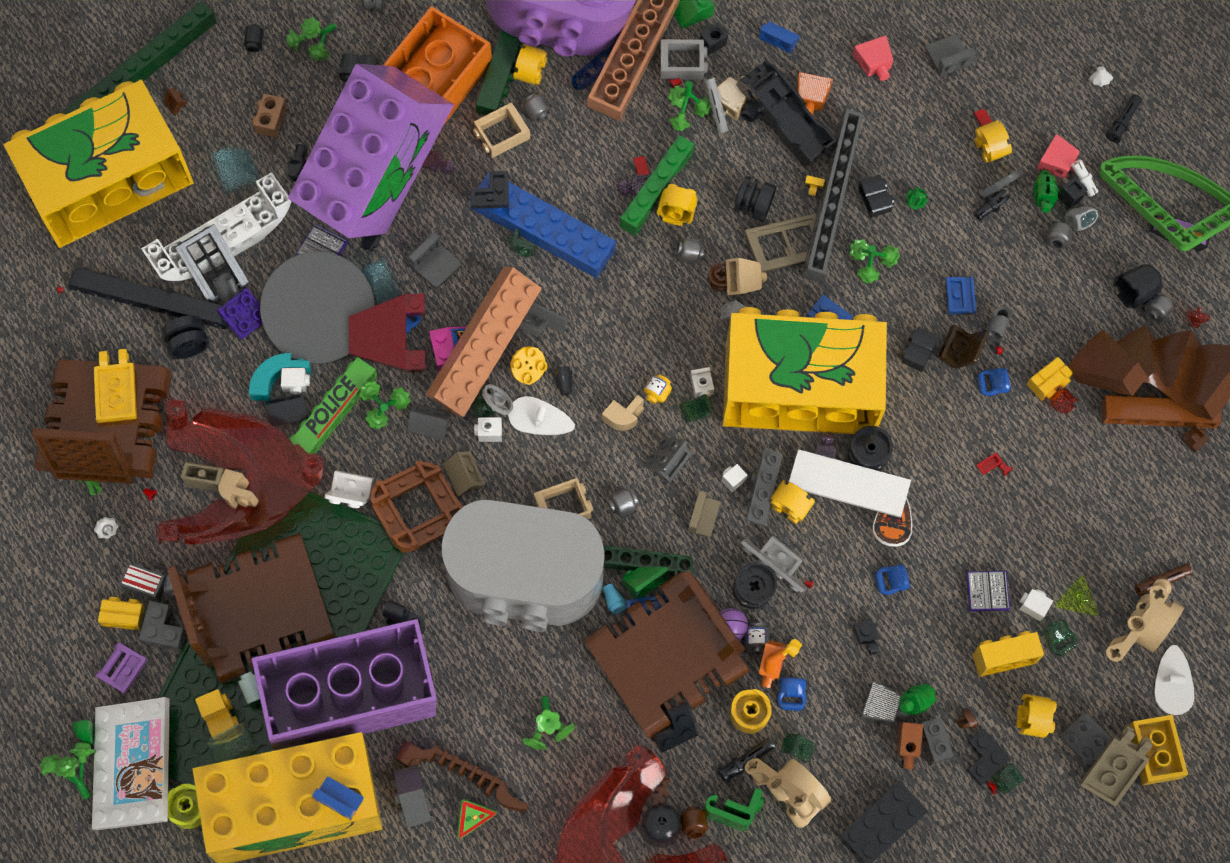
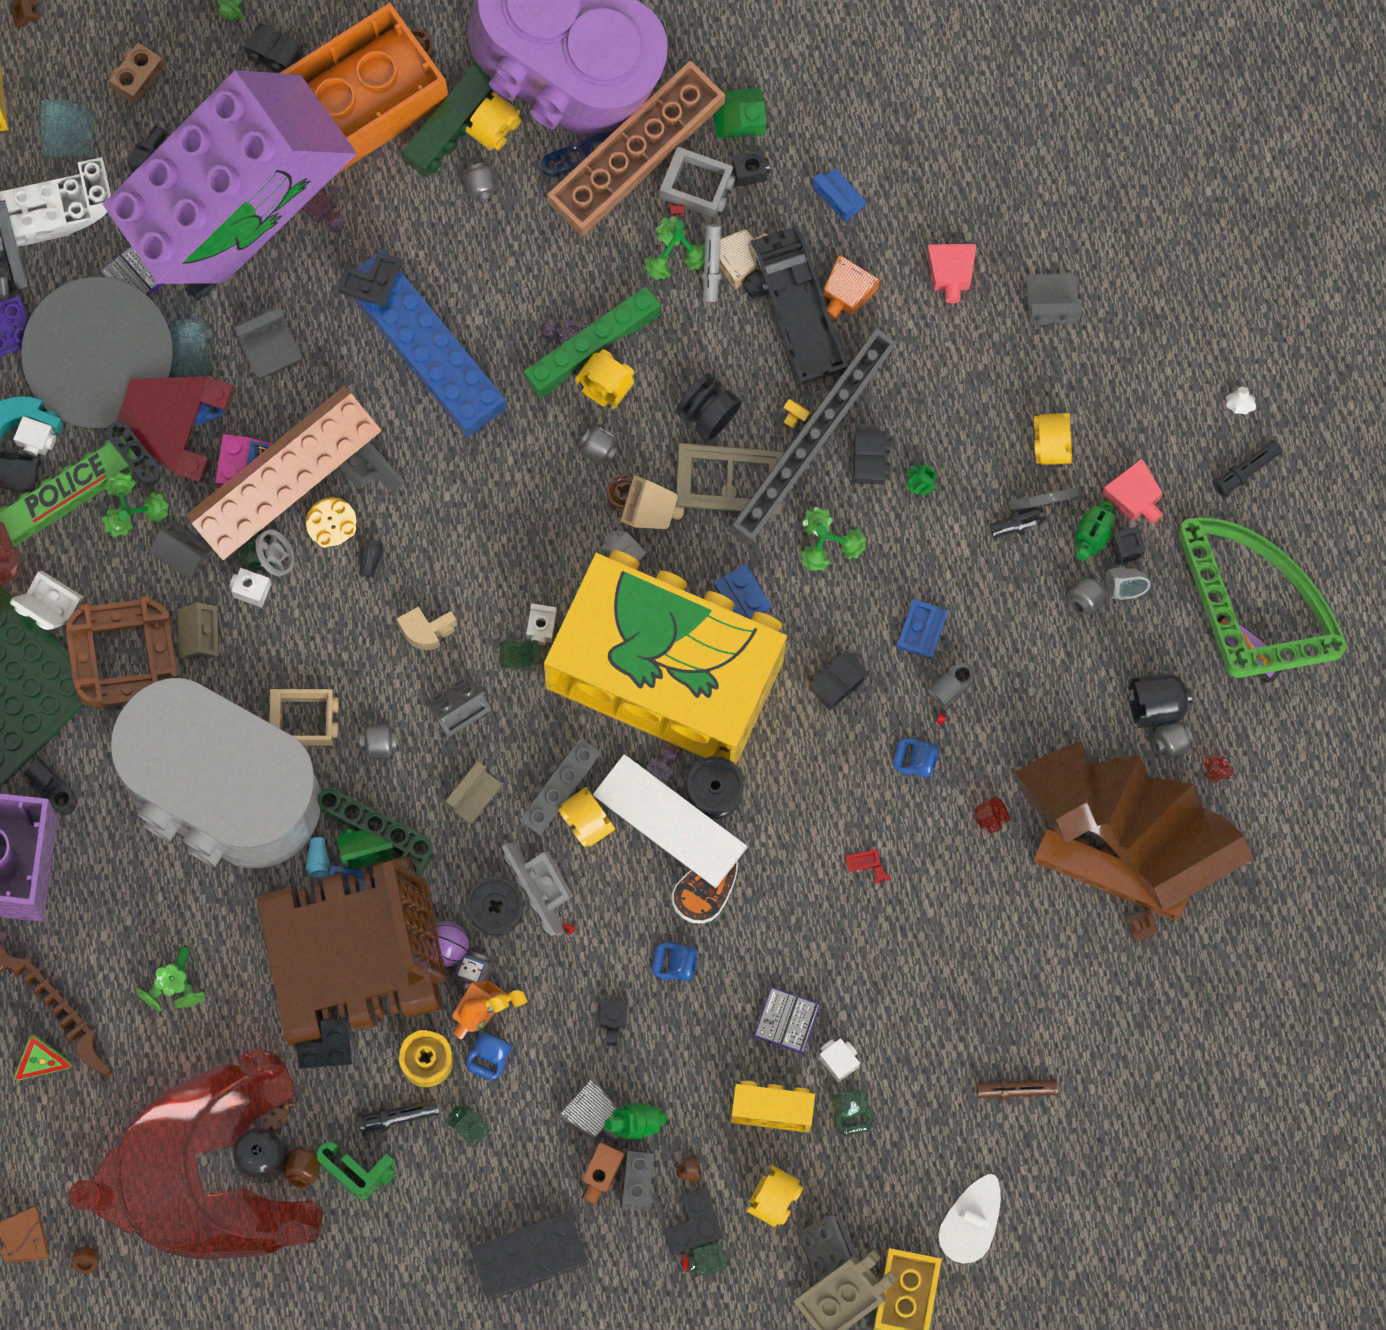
camera: 20 degrees right, 5 degrees up
tan window [473,102,530,158] -> none
white shield [508,396,575,435] -> none
clear green bracket [509,229,535,257] -> none
red piece [634,156,650,179] -> none
yellow head [644,374,672,404] -> none
white plate [722,464,747,492] -> none
tan piece [745,758,831,828] -> none
dark brown bracket [938,325,989,369] -> none
red piece [974,109,992,126] -> none
yellow brick [1026,357,1073,401] -> none
clear neon green piece [1056,575,1099,616] -> none
white pin [1071,159,1099,197] -> none
tan piece [1106,578,1184,662] -> none
none -> black beam [107,421,161,486]

